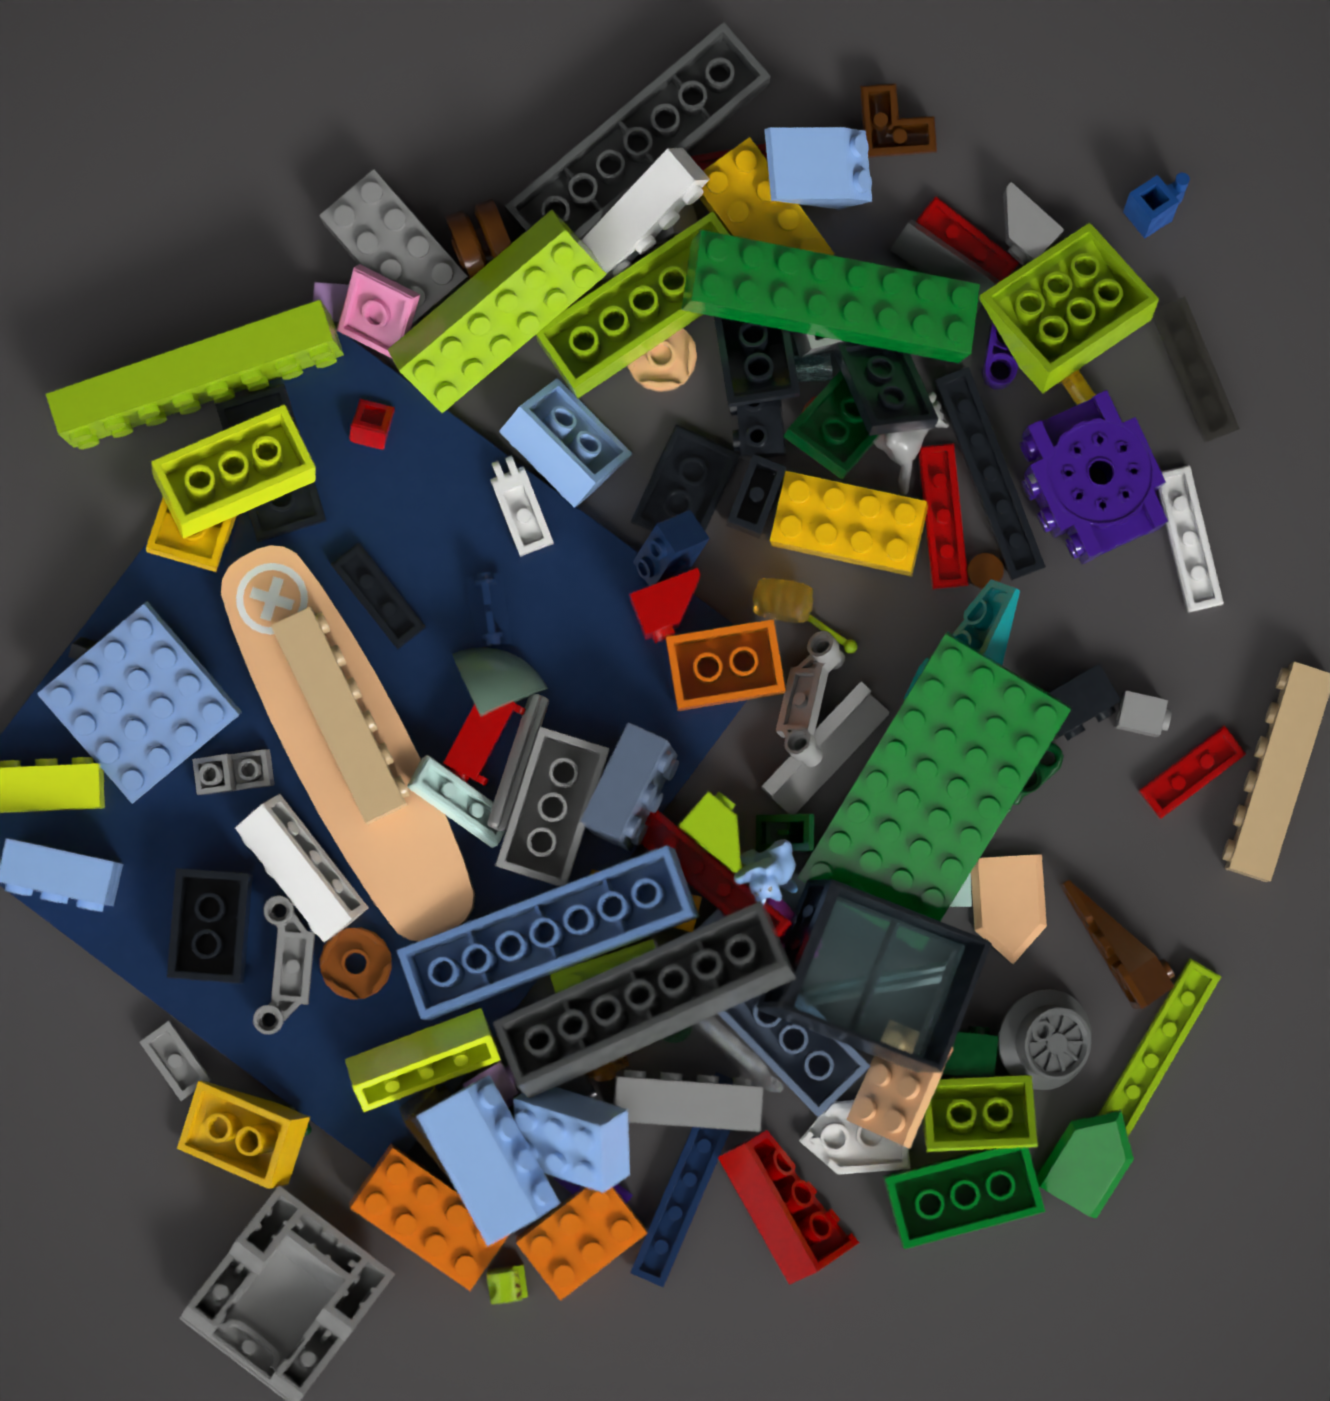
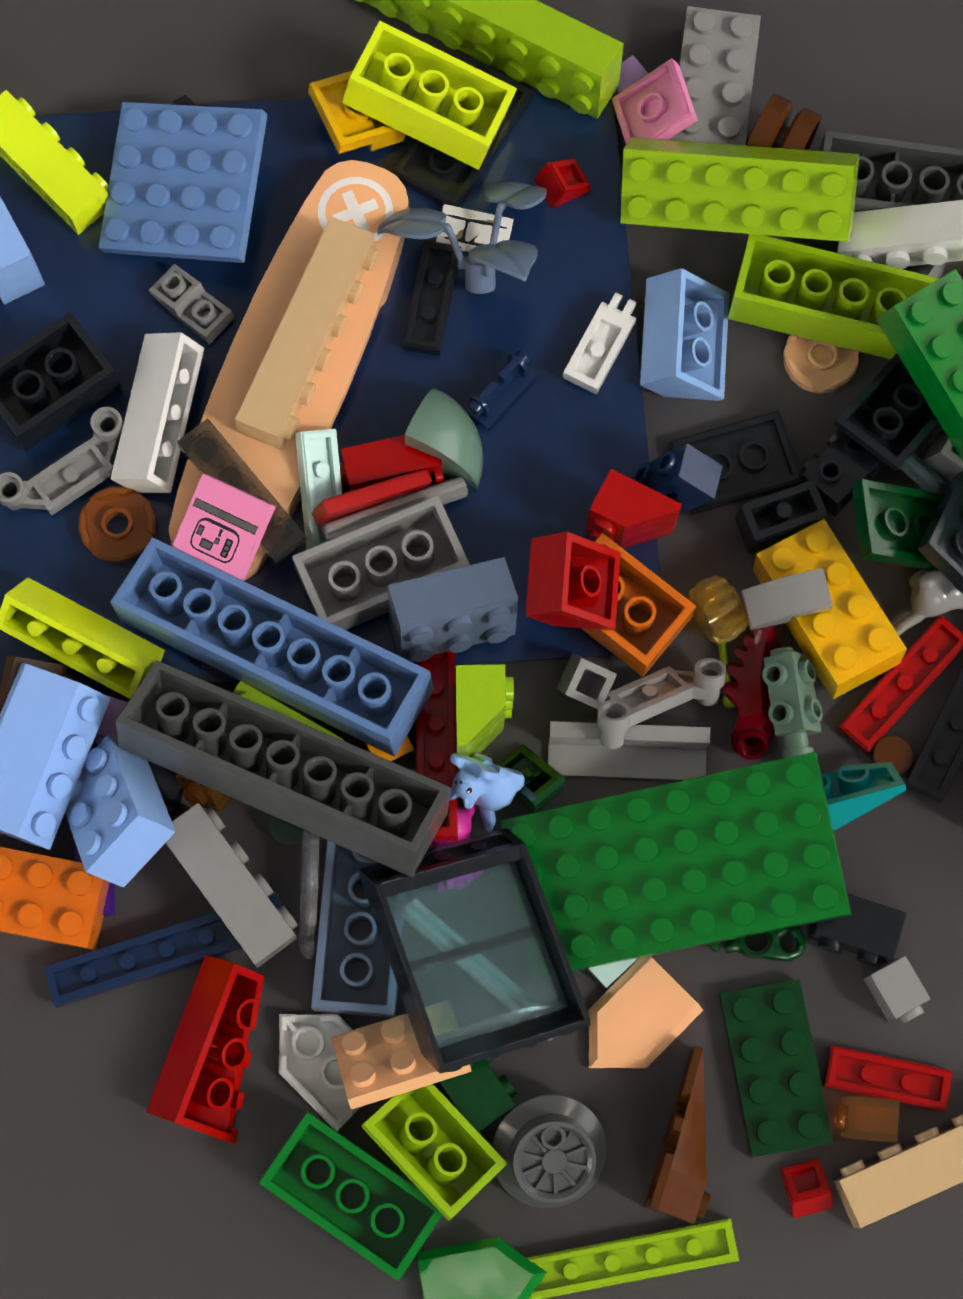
camera: 50 degrees right, 10 degrees down
none -> bright pink tile [172,473,276,579]
none -> clear smoke plate [177,418,307,564]
none -> red tile [311,469,432,526]
none -> sand blue plant [377,182,547,294]
none -> white sticker [436,204,514,252]
none -> red slope [525,532,621,630]
none -> light grey brick [556,653,617,709]
none -> dark green plate [718,979,833,1158]
none -> dark red plant [722,625,784,760]
none -> light grey slope [741,568,833,630]
none -> sand green brick [762,647,823,759]
none -> red slope [780,1158,833,1218]
none -> clear orange brick [835,1095,899,1144]

